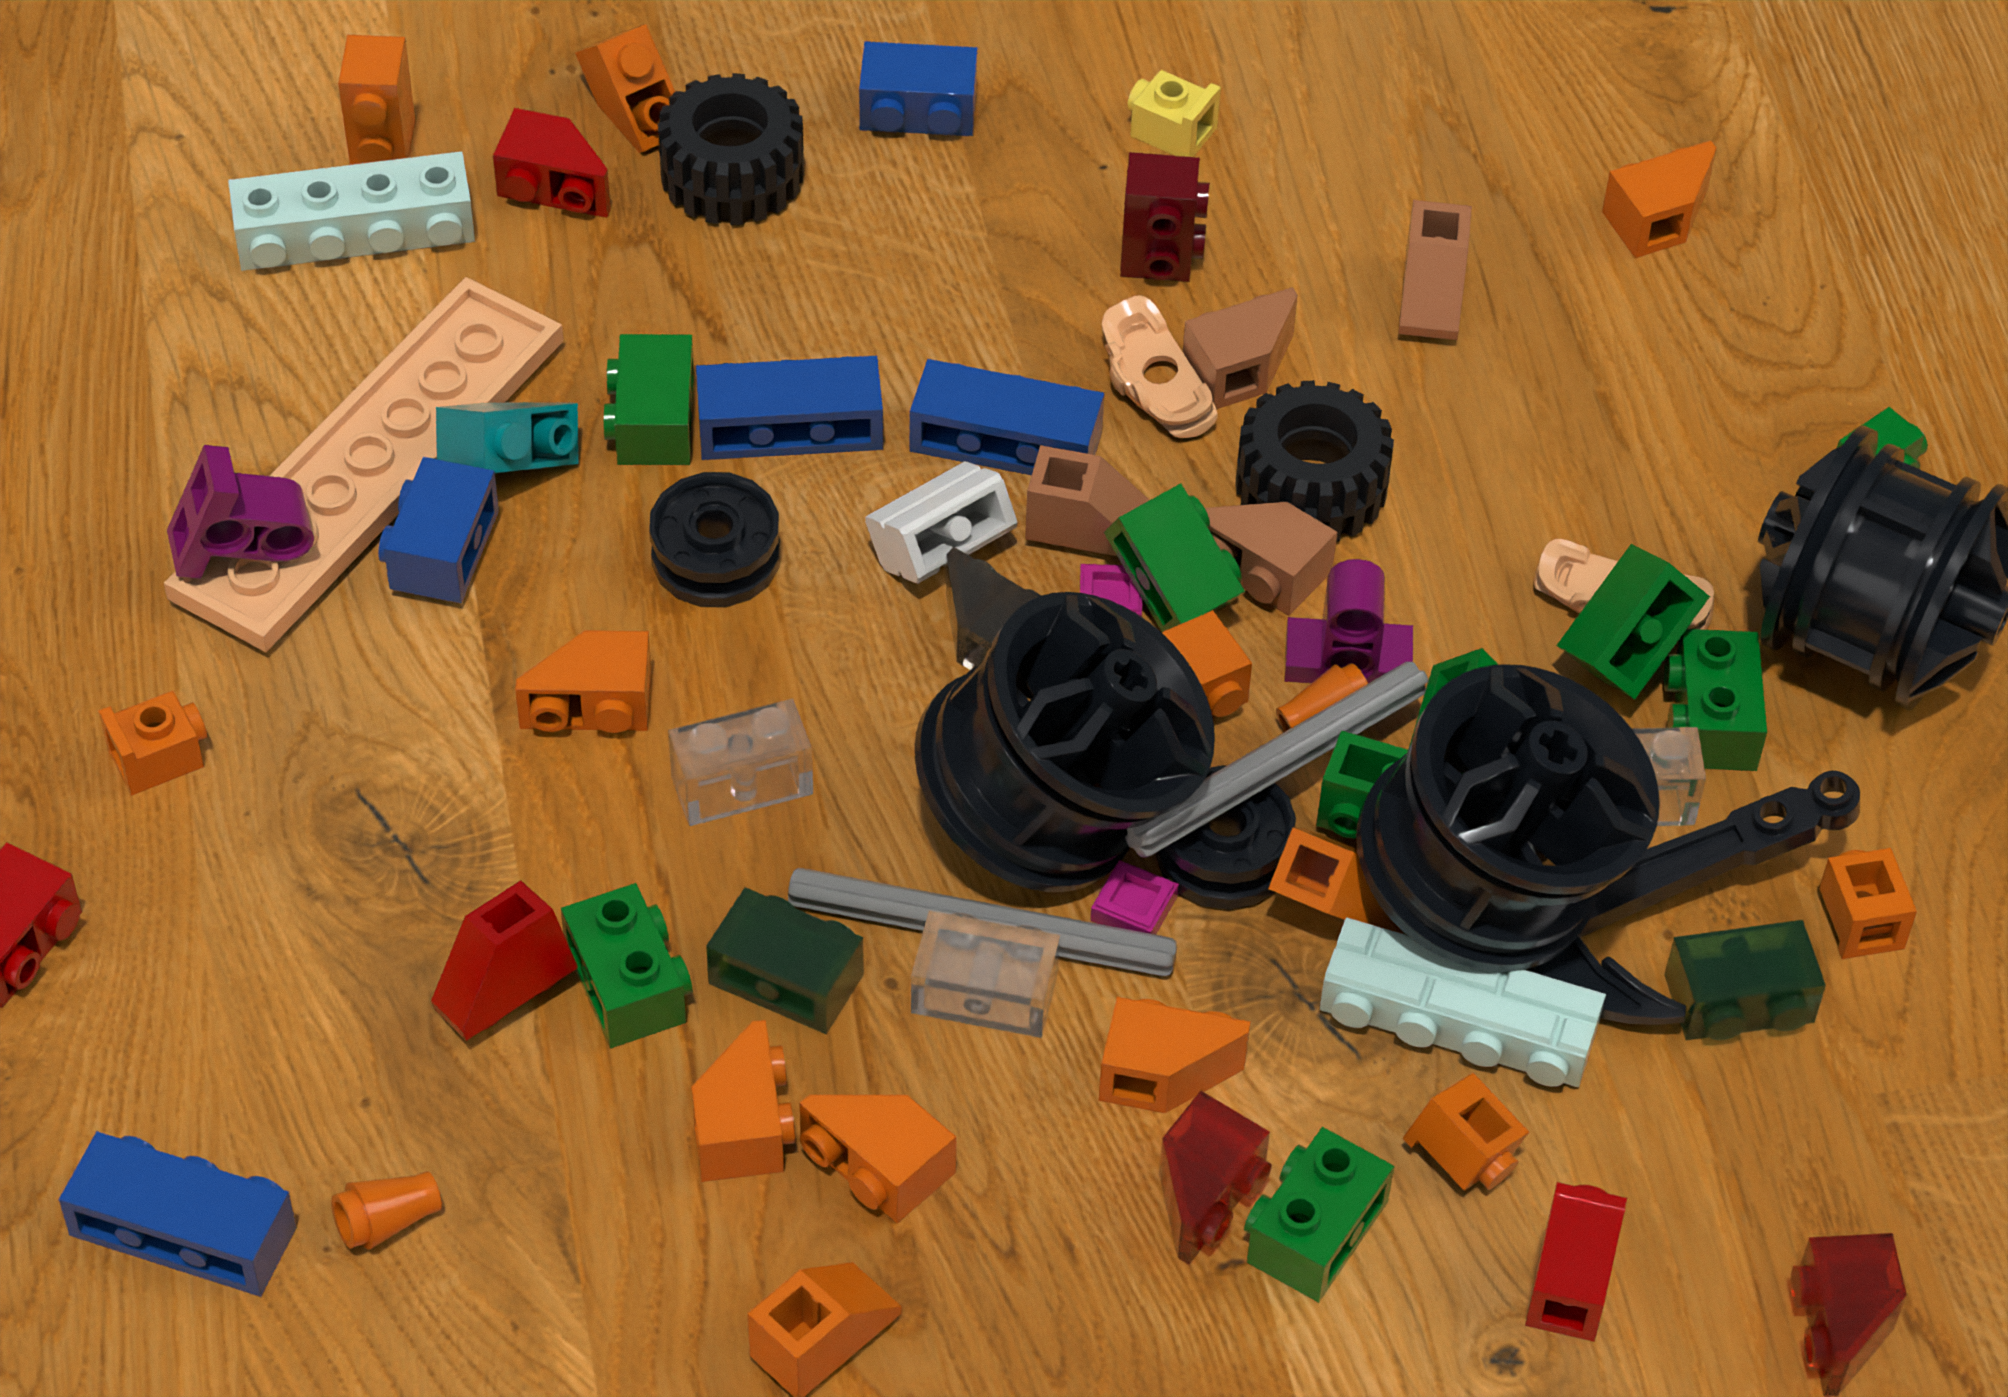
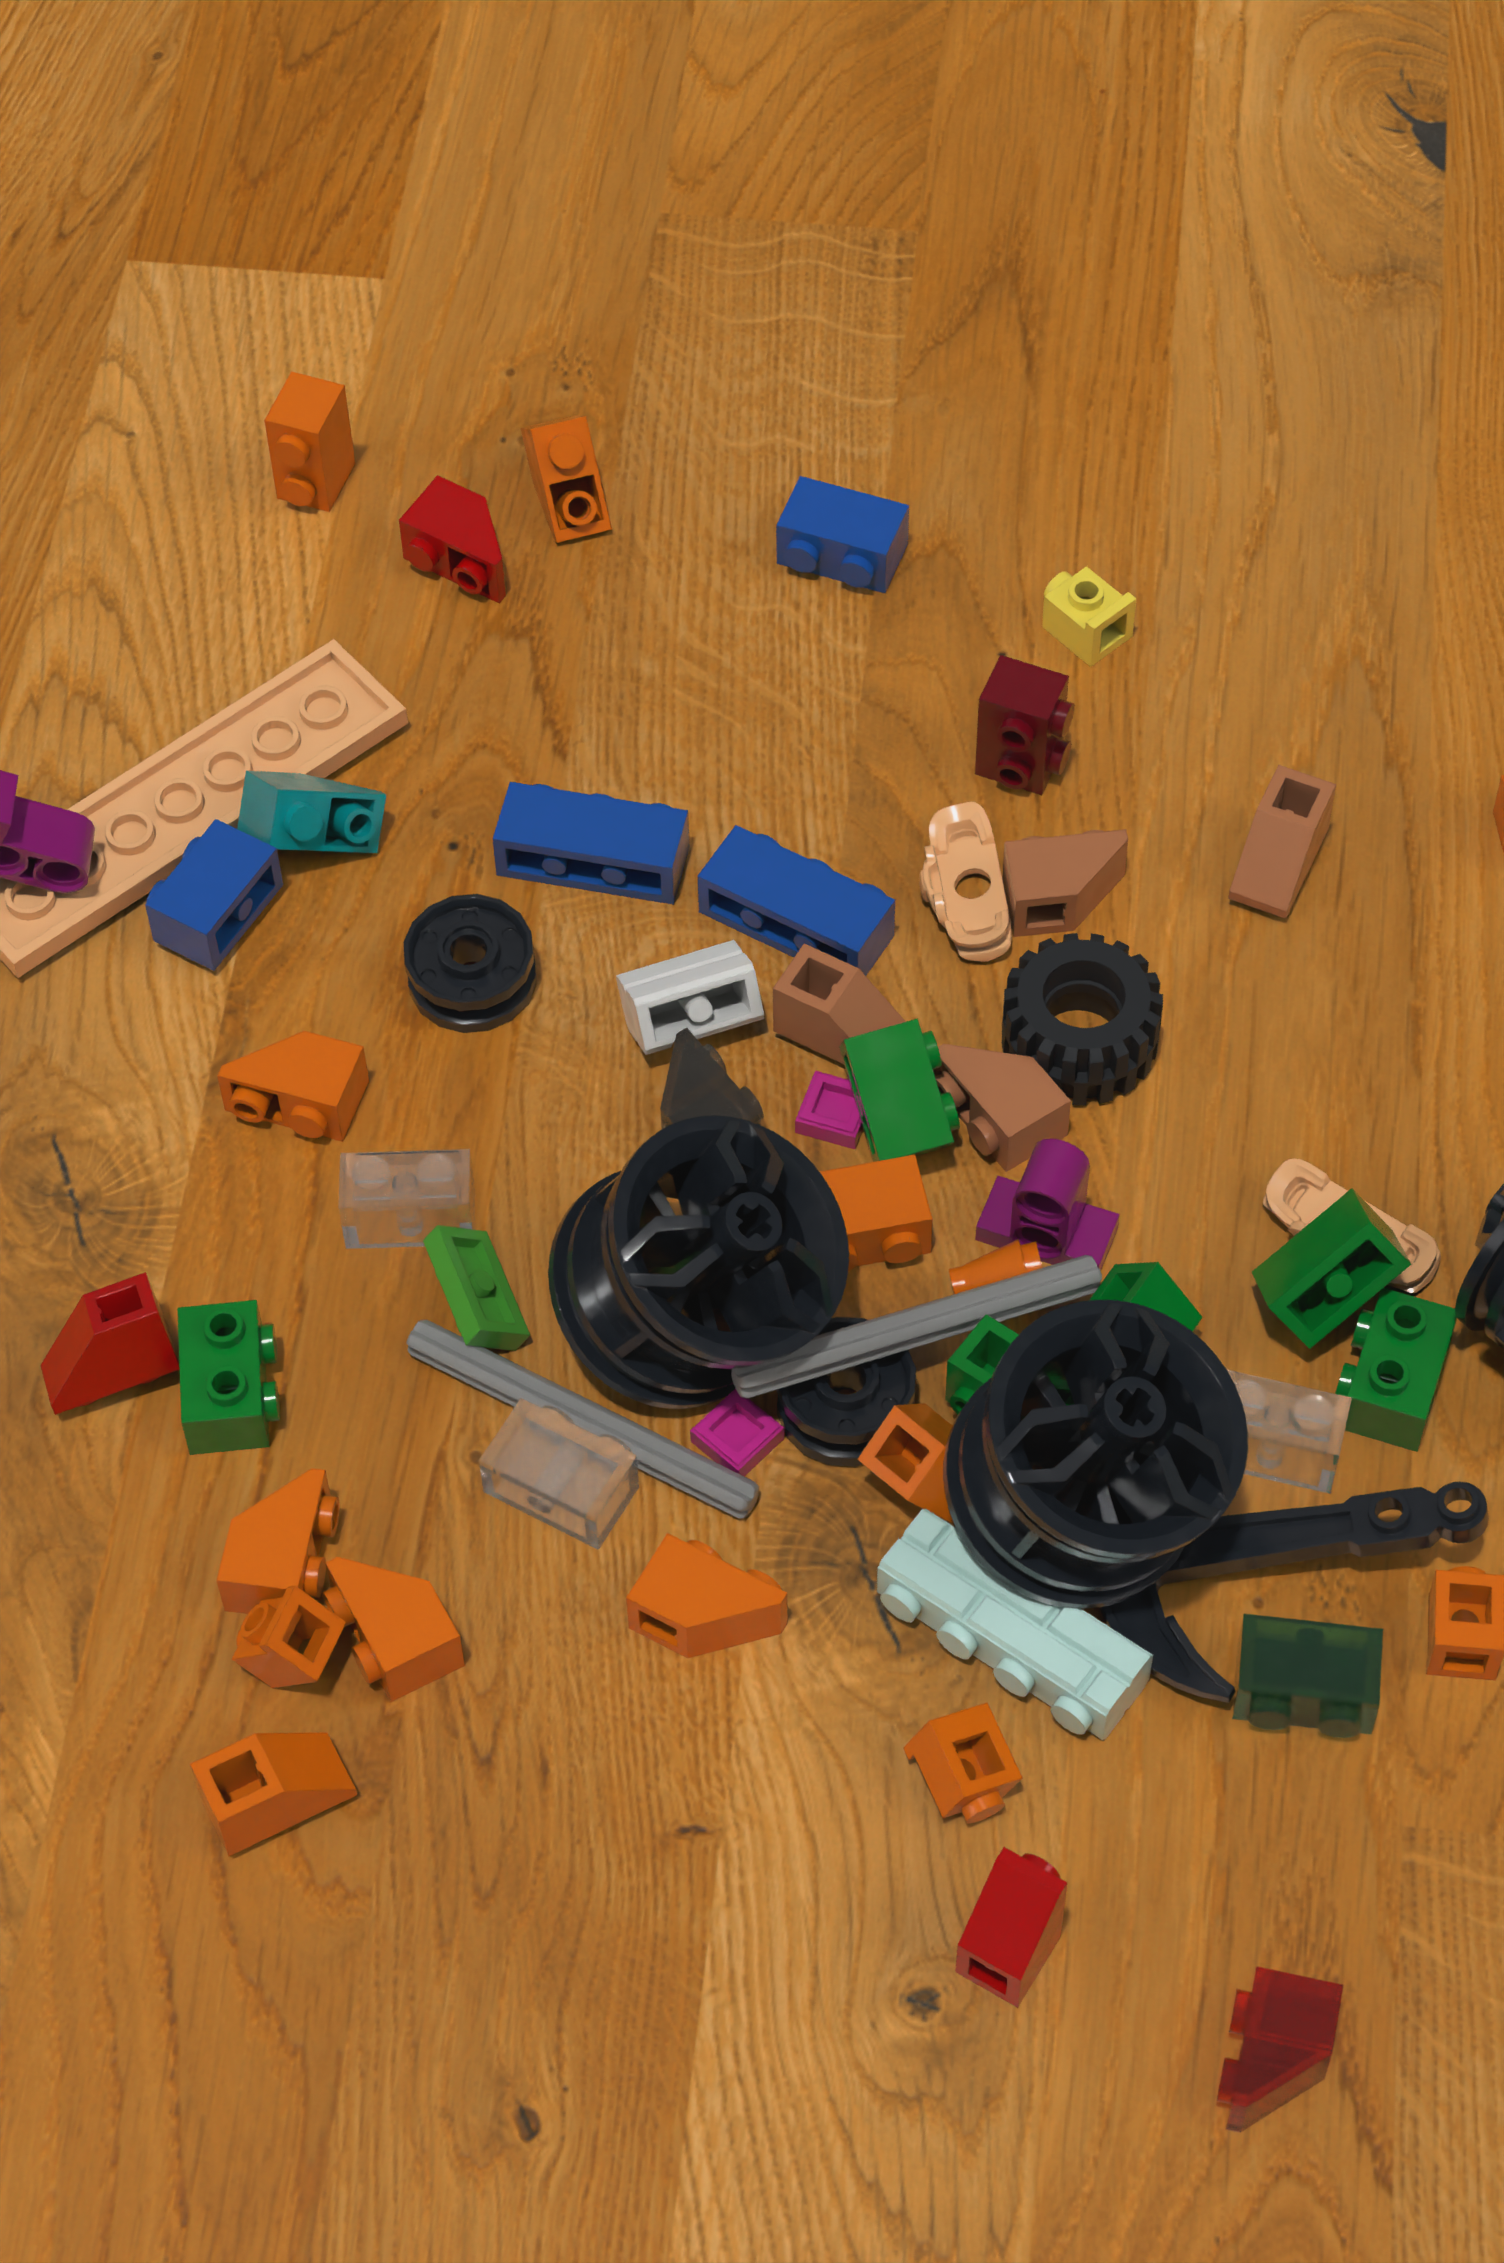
camera: 20 degrees right, 5 degrees up
light aqua brick [228,151,475,271] -> none
green brick [604,334,695,465] -> none
black tyre [658,73,804,225] -> none
clear green brick [706,887,864,1035] -> none
clear red slope [1159,1091,1272,1265] -> none
green brick [1244,1127,1394,1303] -> none
none -> orange brick [232,1585,346,1688]
none -> bright green plate [423,1225,530,1351]

